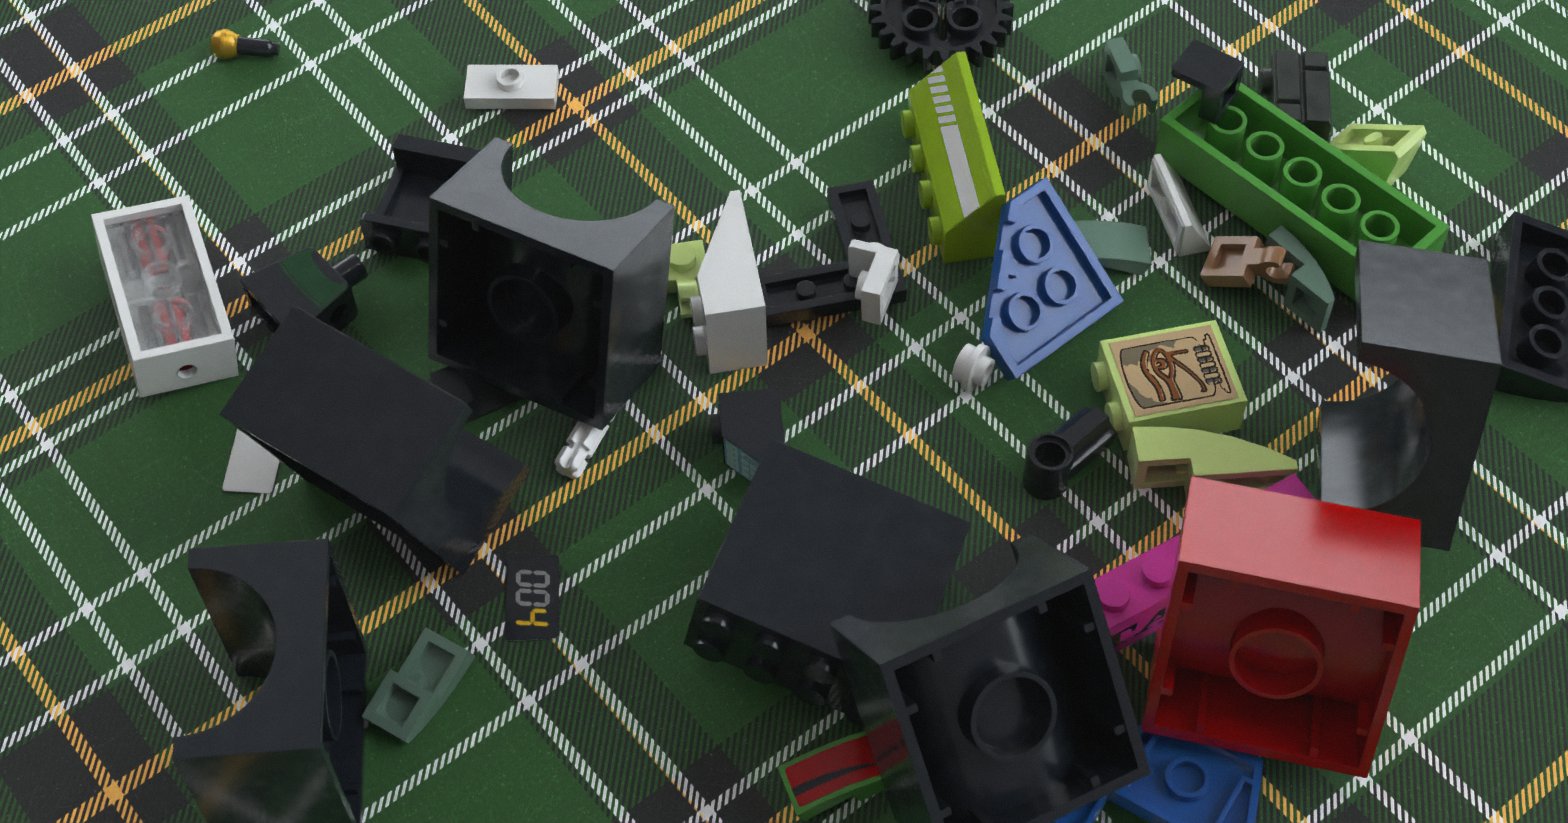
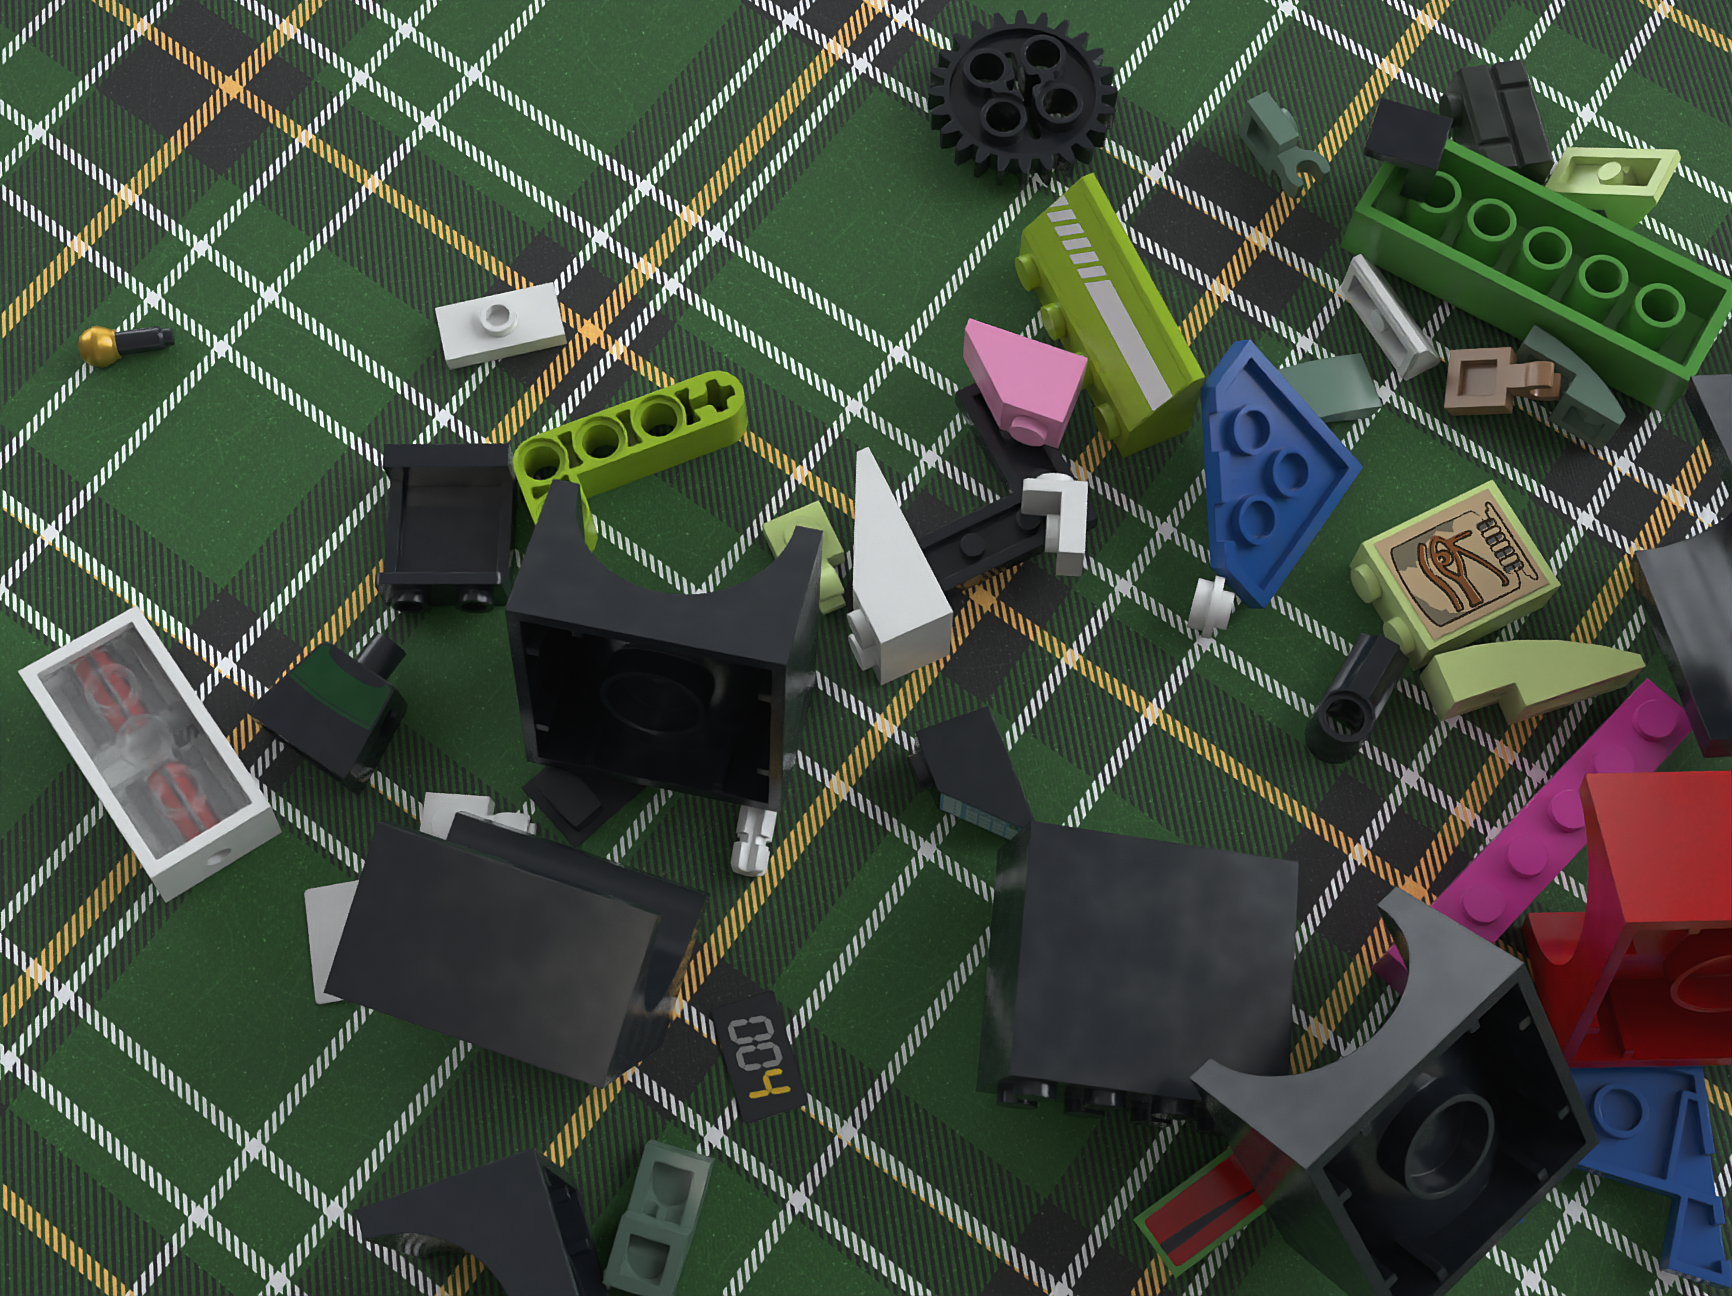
camera: 15 degrees left, 15 degrees up
none -> lime beam [512,371,748,552]
none -> bright pink slope [963,318,1088,449]

